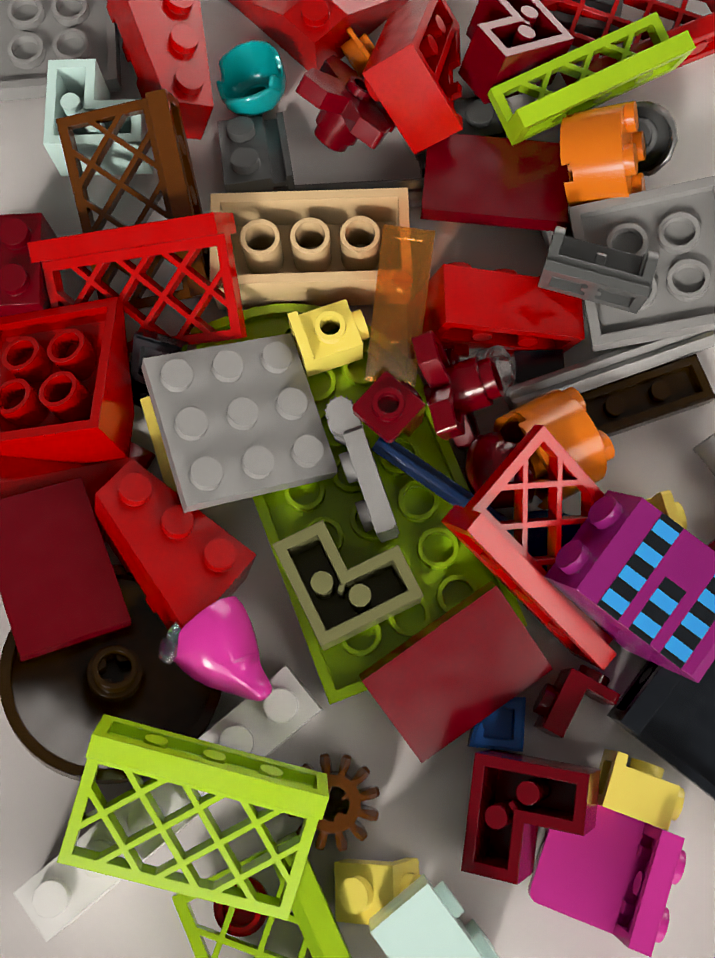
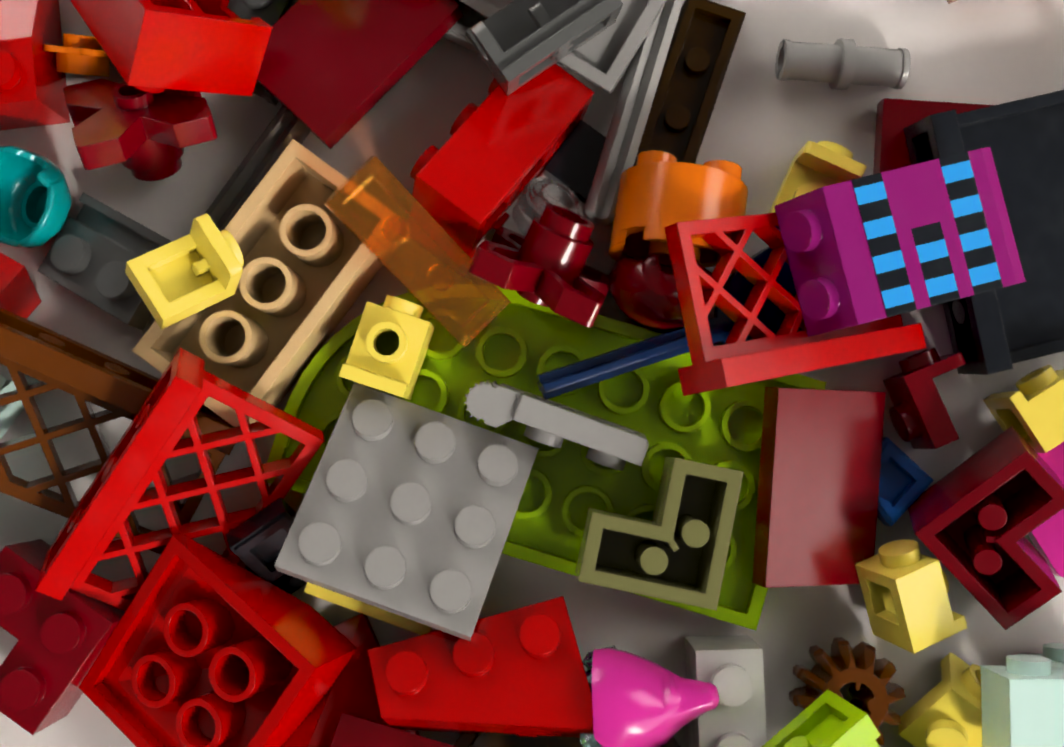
camera: 50 degrees left, 10 degrees up
dark red bracket [352,371,426,443] -> none
none -> light yellow bracket [125,213,244,330]
none -> light yellow brick [855,539,968,654]

